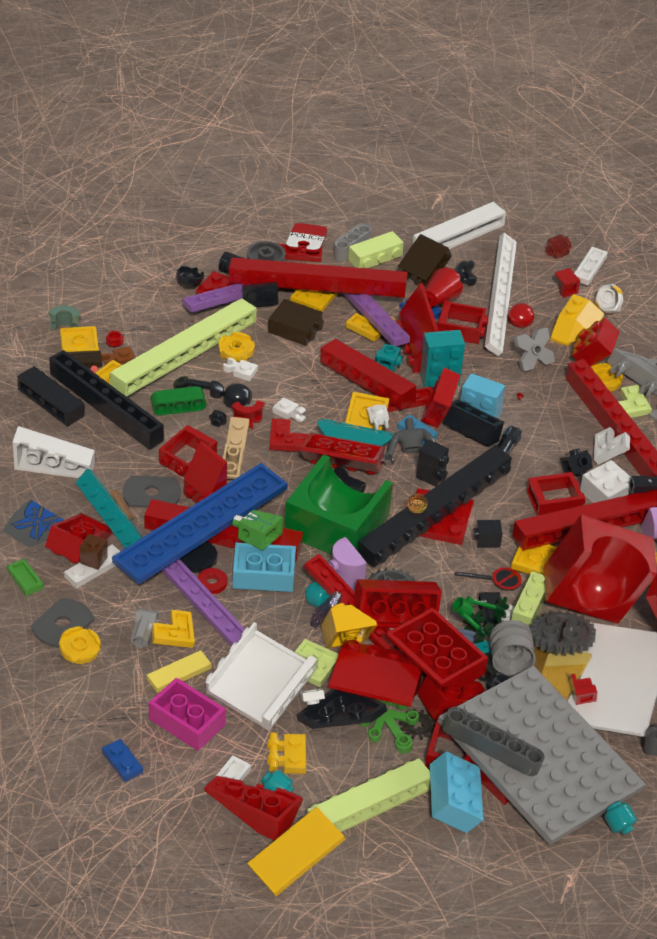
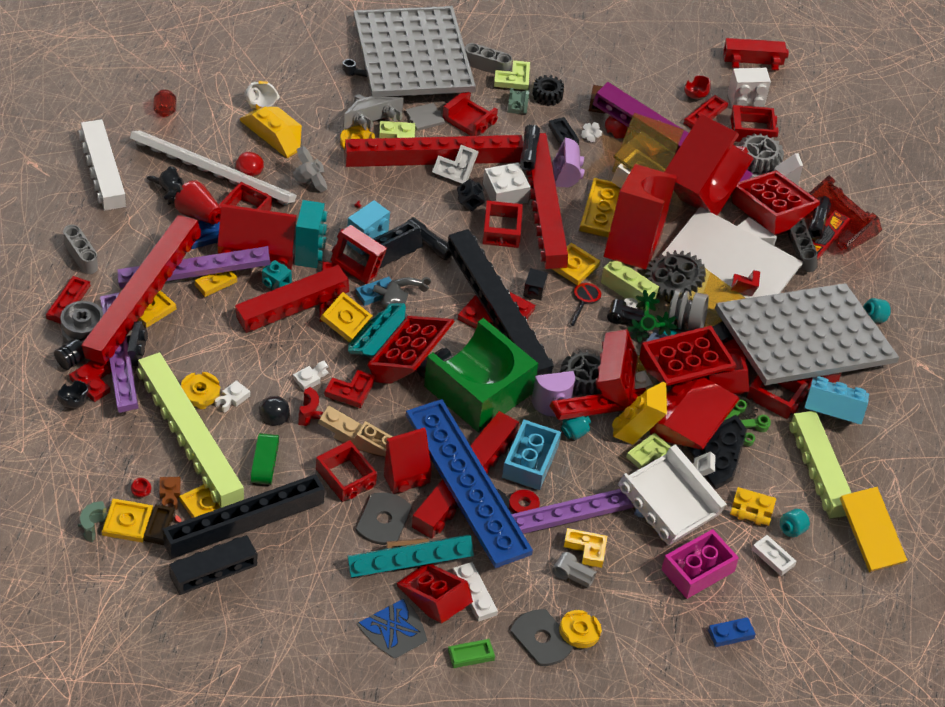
camera: 75 degrees left, 5 degrees up
white wedge [13,426,95,478] -> none
reddish brown brick [80,534,108,570] -> none
light yellow tile [147,650,212,693] -> none
black bar [173,376,224,399] -> none
red wedge [204,776,303,841] -> none
black plate [209,410,227,427] -> none
bright green torso [232,510,283,550] -> none
dark brown brick [268,299,324,346] -> none
piece [286,223,327,253] -> none
tile [310,591,342,629] -> none
yellowish green brick [348,231,404,268] -> none
white plate [367,405,389,430] -> none
dark brown brick [398,234,452,287] -> none
clear orange tile [407,494,428,513] -> none
black brick [416,439,449,487] -> none
dark grey beam [443,707,545,776] -> none
red panel [555,268,580,298] -> none
red brick [572,318,620,367] -> none
white plate [575,247,608,286] -> none

